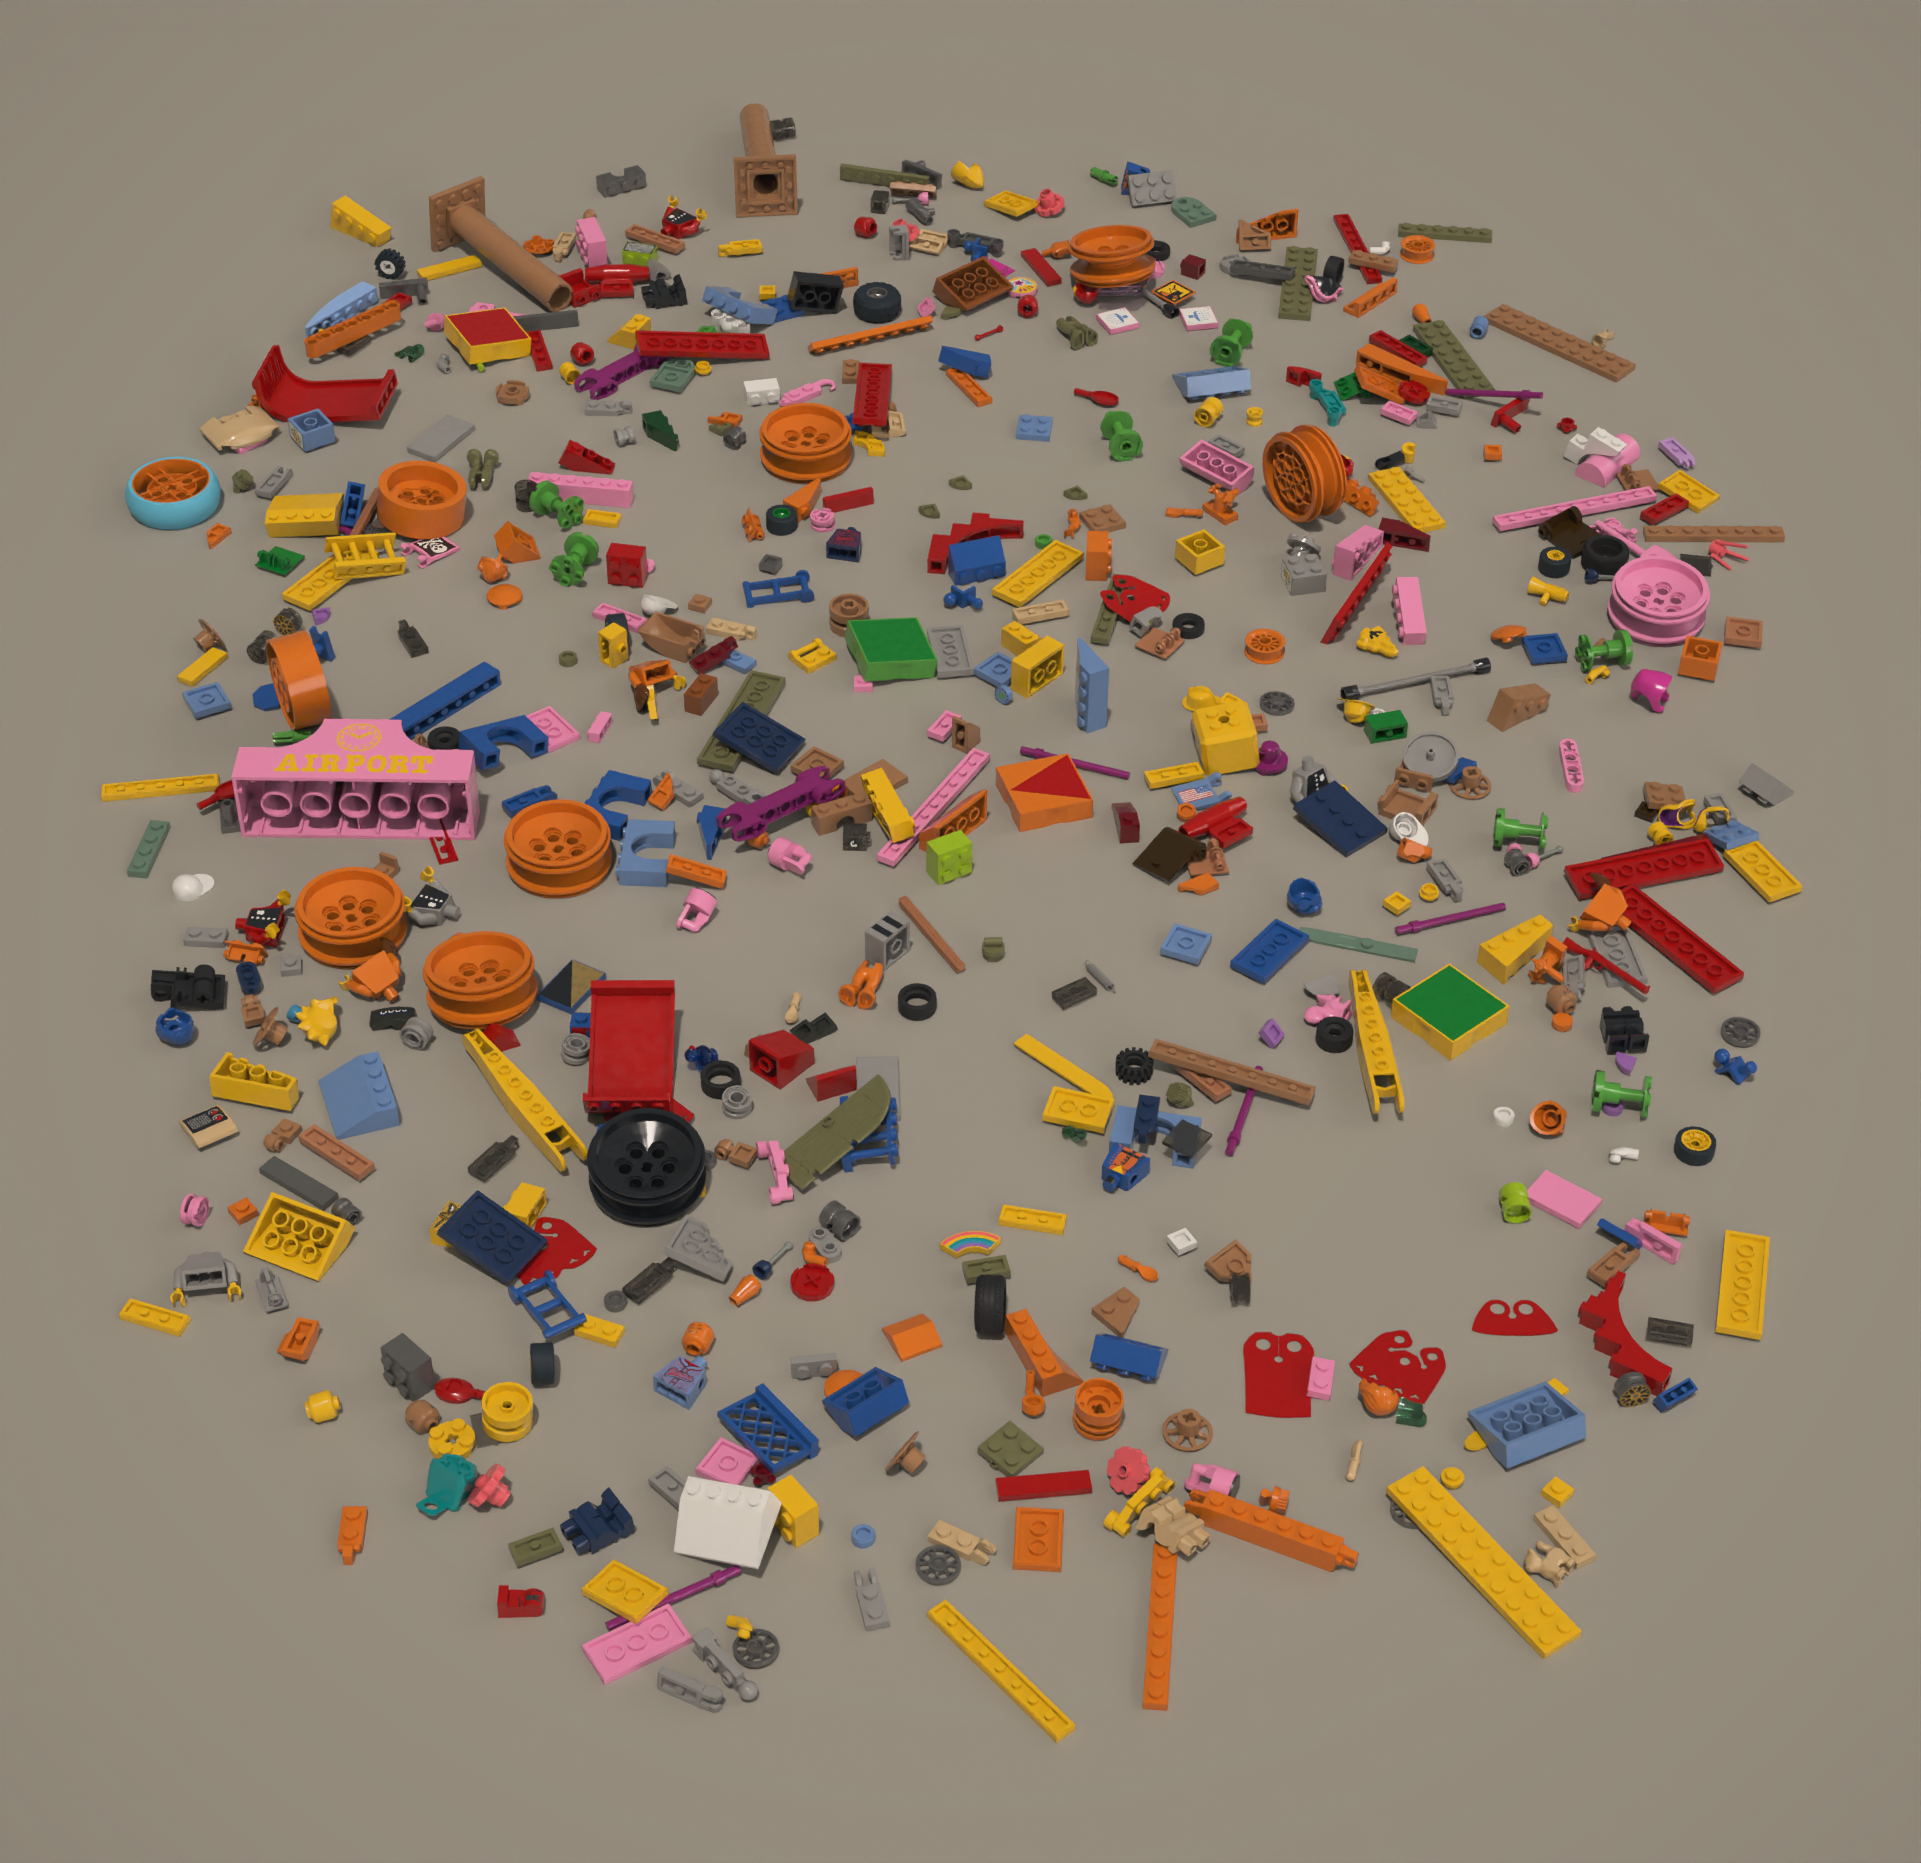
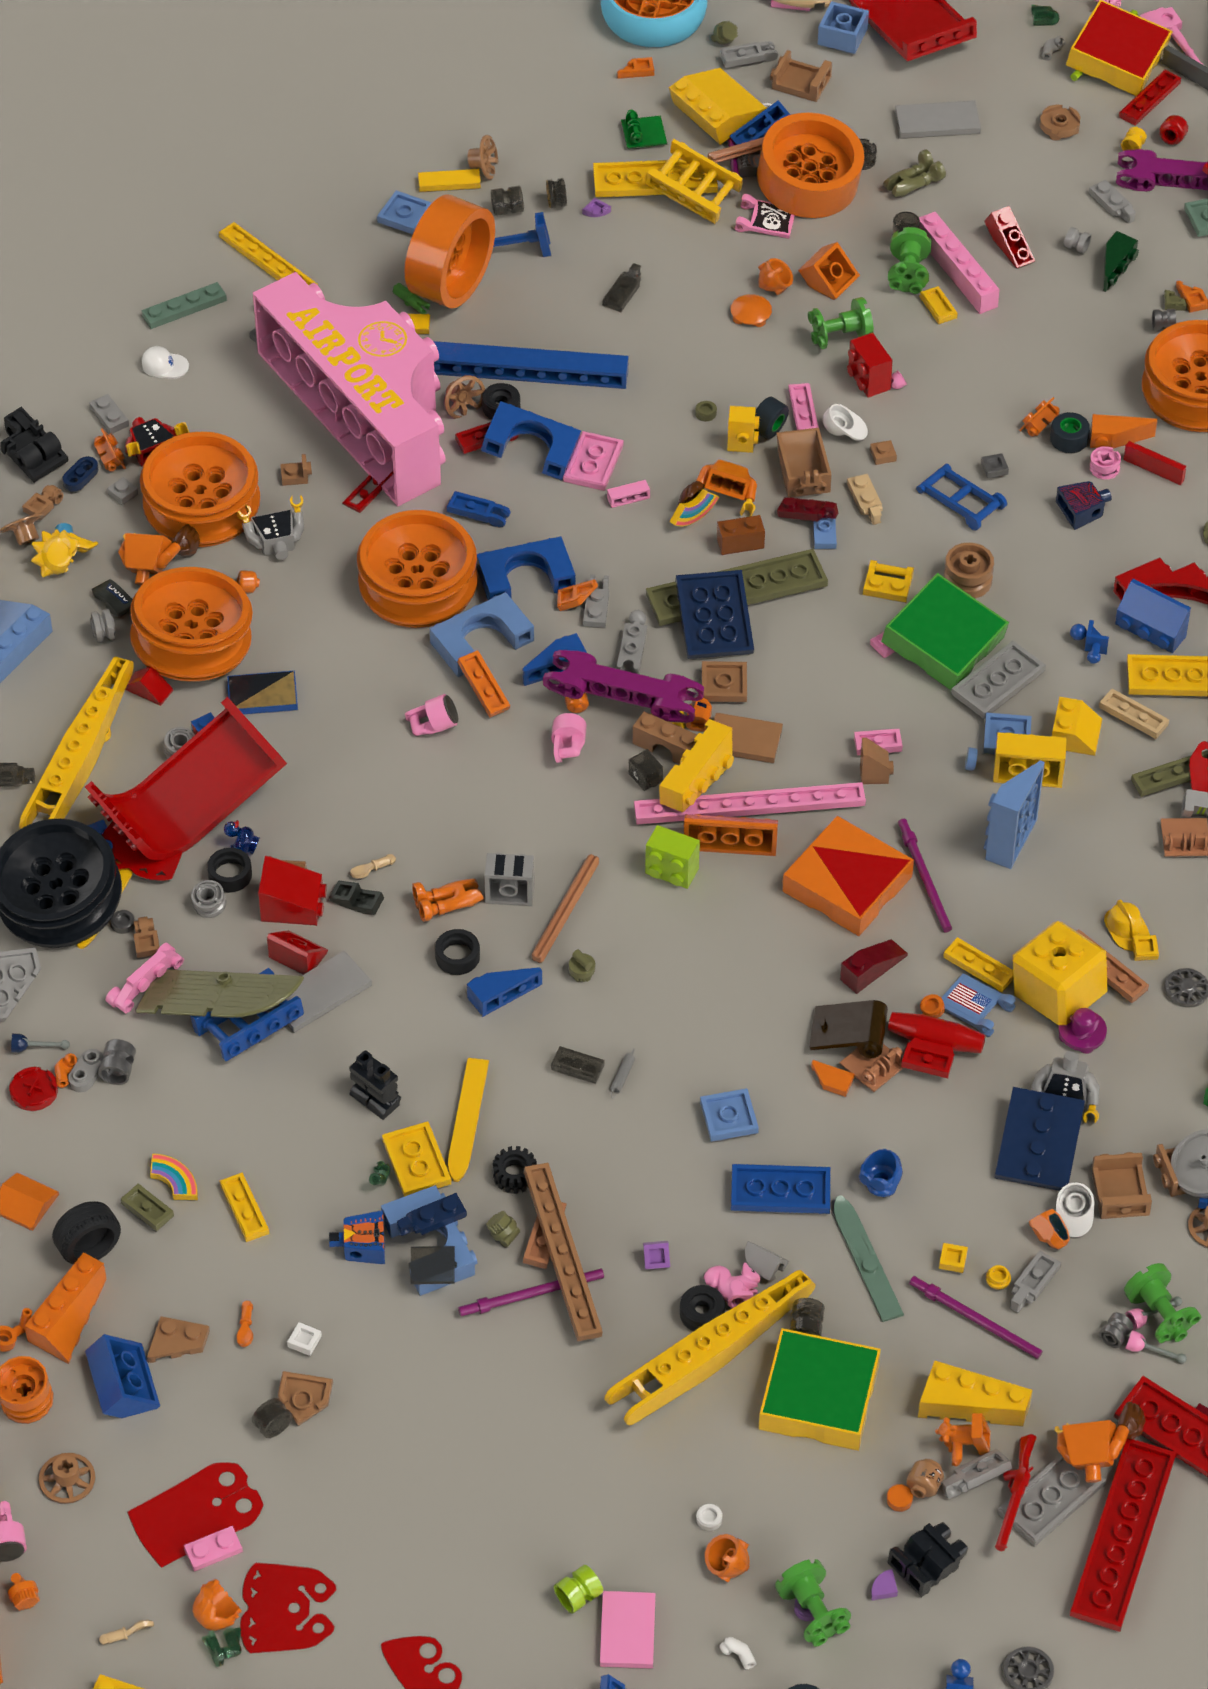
camera: 55 degrees right, 10 degrees up
none -> black hips [349,1050,401,1120]
none -> blue slope [467,967,542,1017]
none -> medium nougat panel [770,50,832,102]

